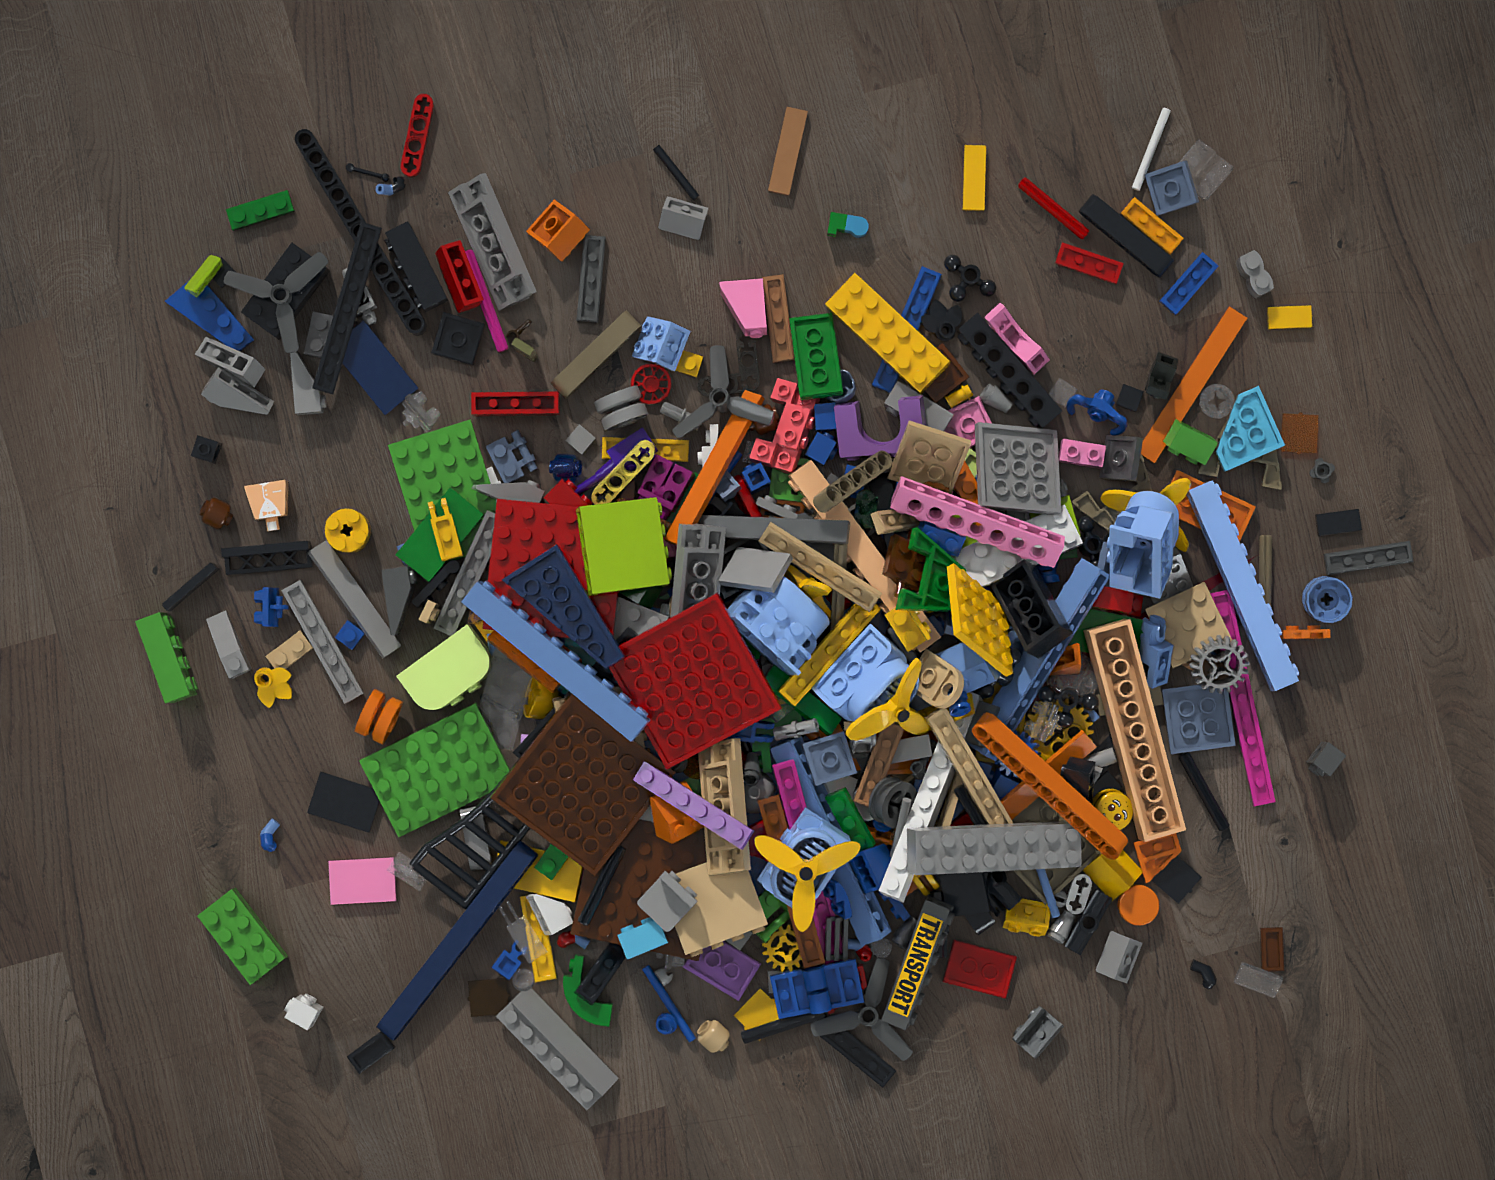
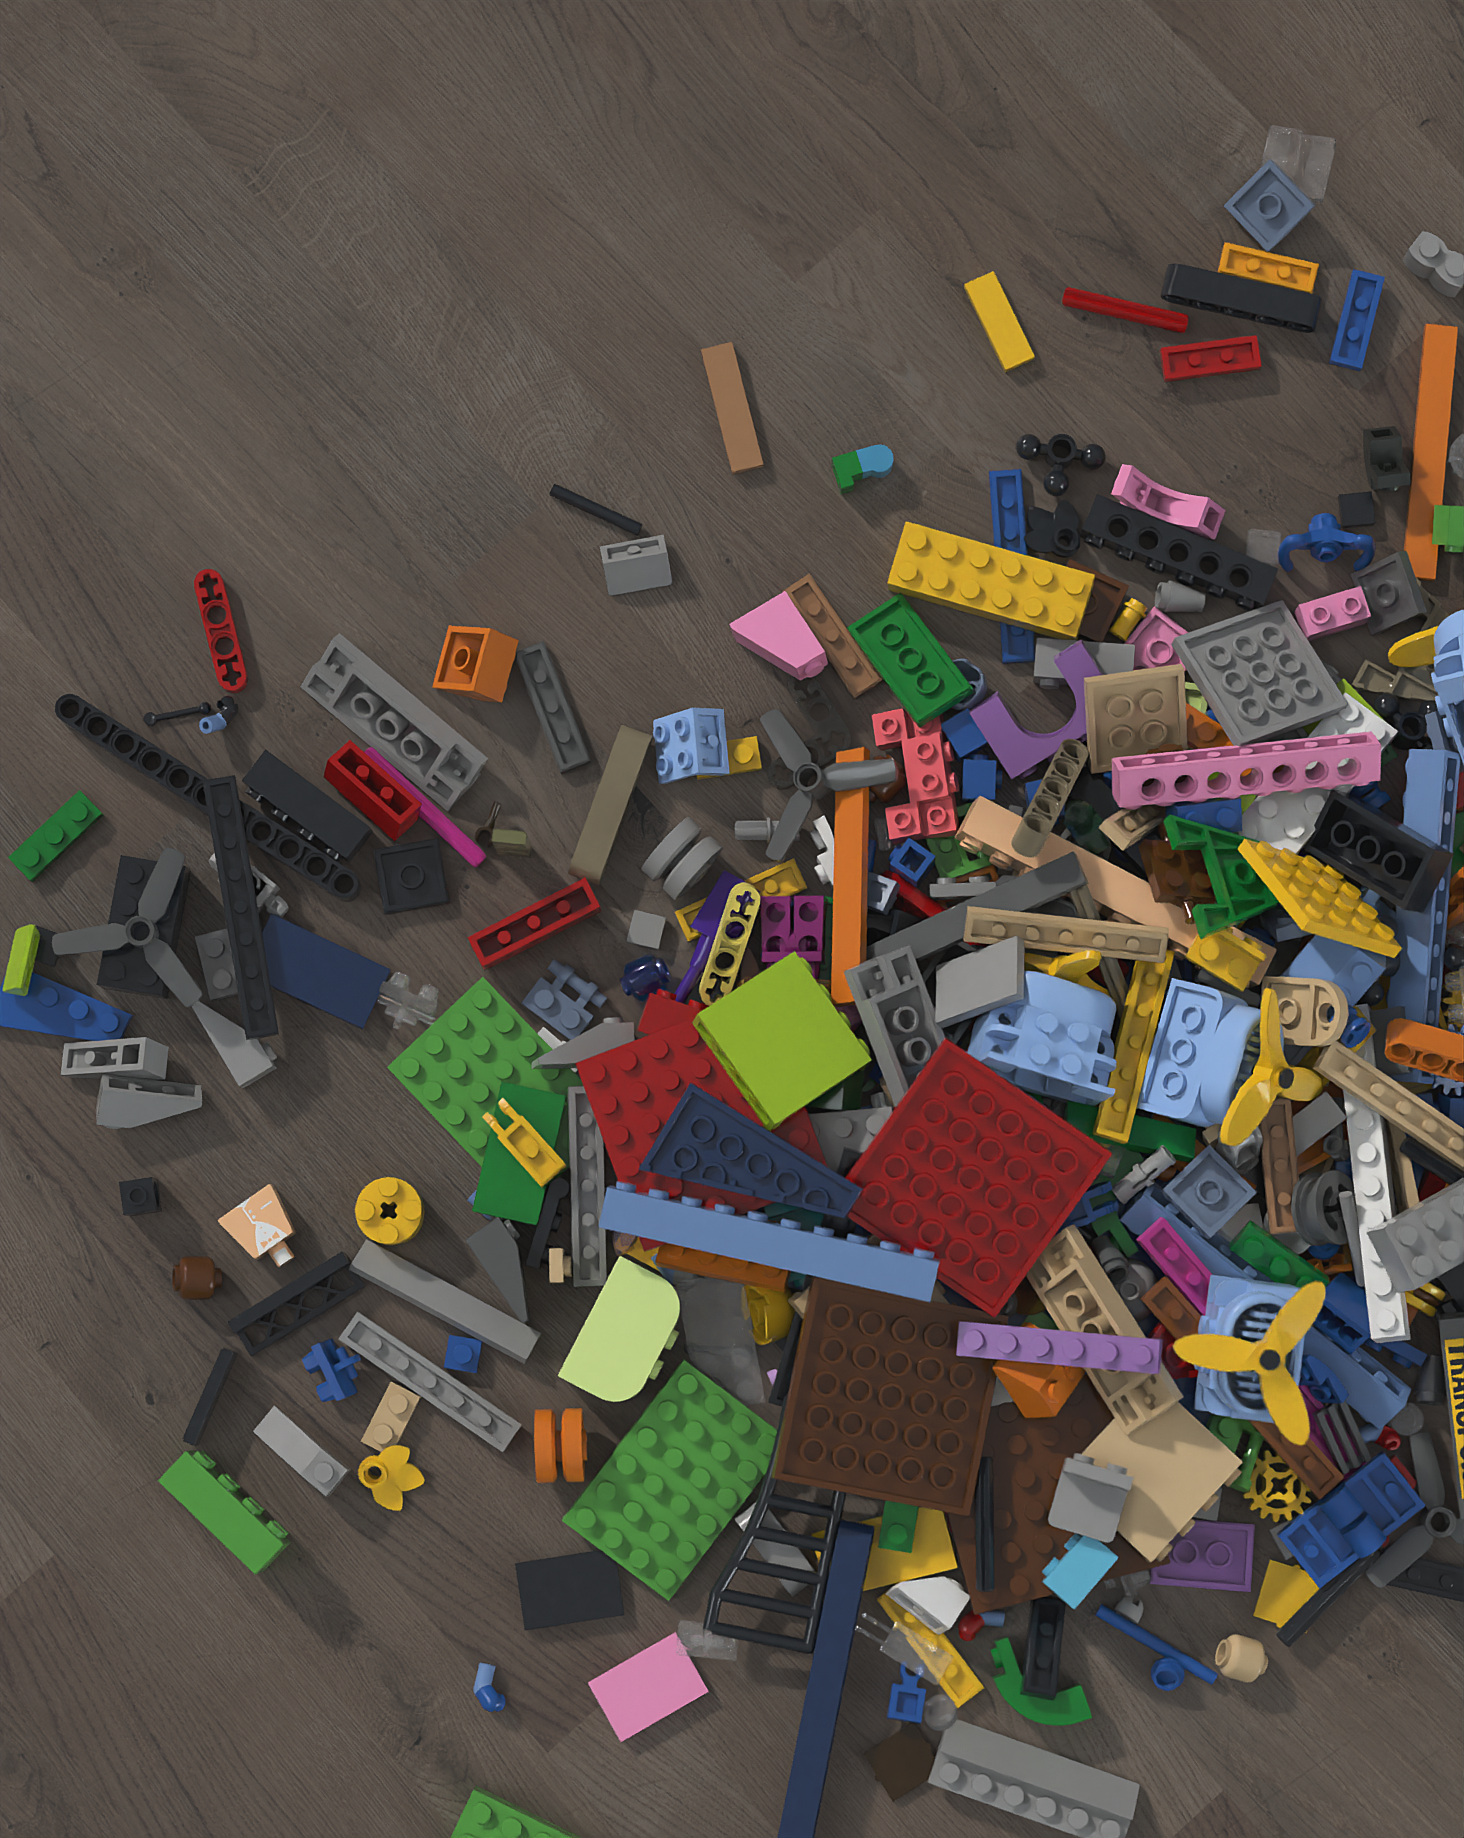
camera: 25 degrees left, 5 degrees down
red wheel [631,364,671,404] -> none
white bar [1132,108,1171,191] -> none

